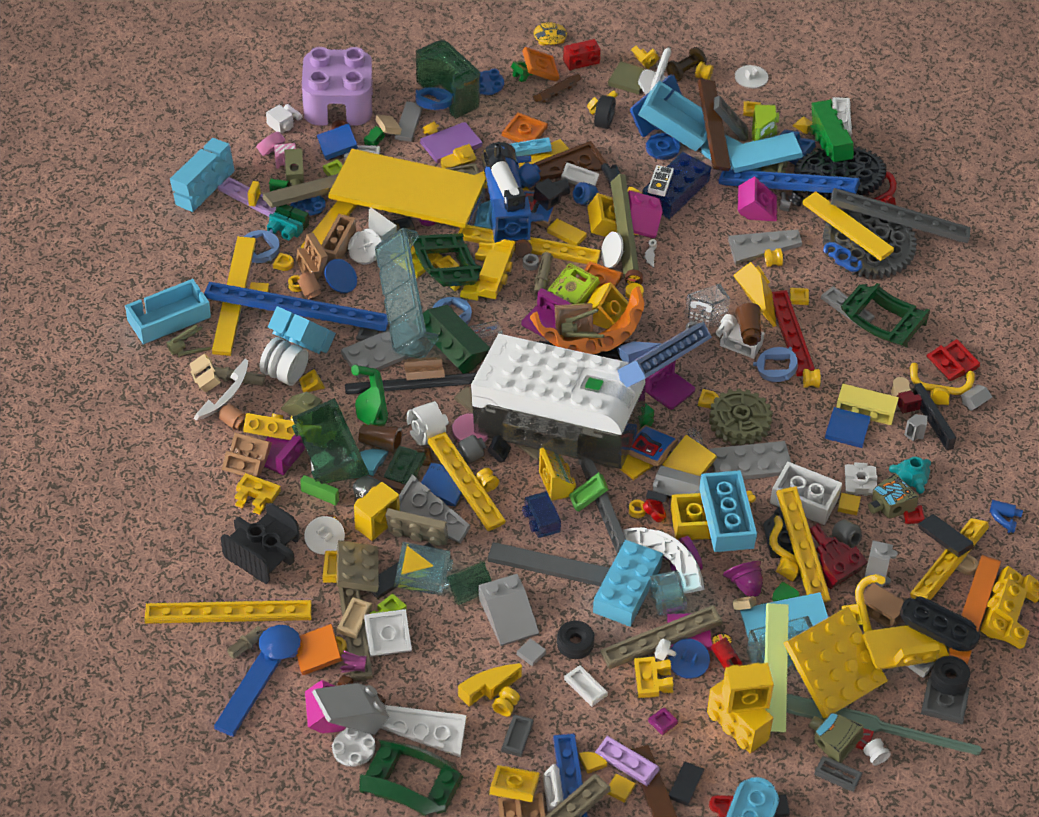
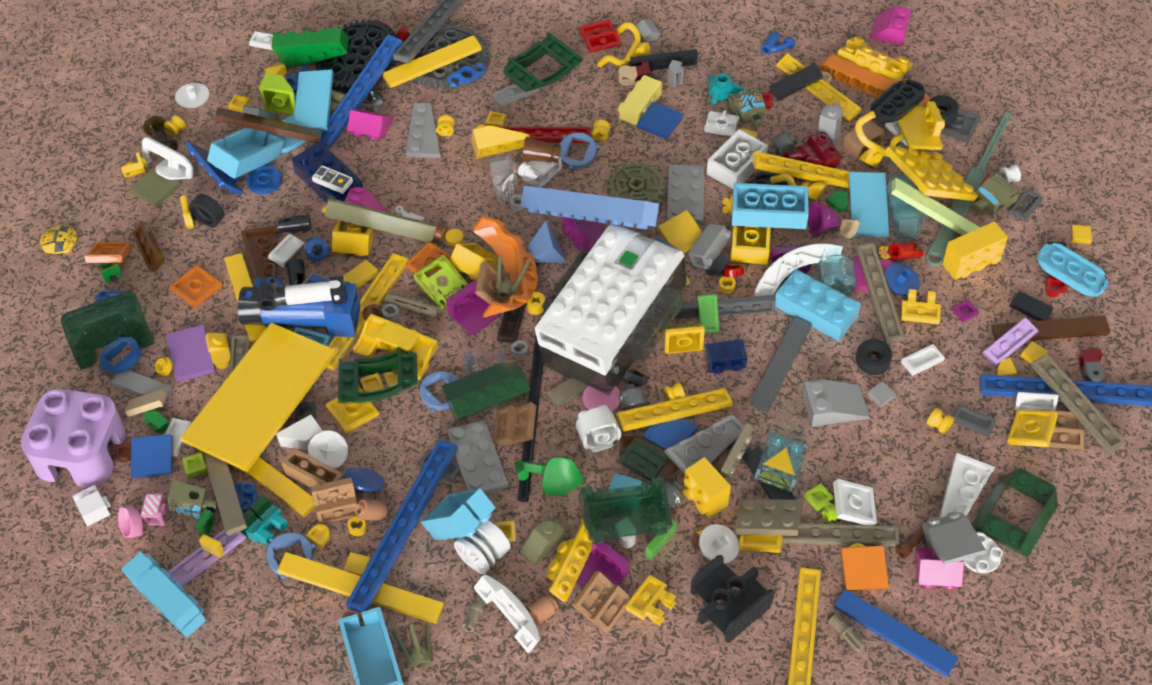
camera: 75 degrees left, 5 degrees up
tan piece [190,354,221,392] -> none
blue dish [259,625,301,661] -> none
tan tile [337,597,372,639] -> none
flat silver piece [340,650,373,673] -> none
reddish brown plant [358,424,403,454] -> none
clear light blue piece [375,228,438,358] -> none
clear green plate [446,561,492,605] -> none
yellow slope [458,663,522,707] -> none
medium azure tile [510,137,552,156] -> none
black brick [533,178,562,211] -> none
red brick [563,39,601,71] -> none
white piece [601,232,624,268] -> none
white tile [655,639,676,661] -> none
yellow brick [722,663,774,713] -> none

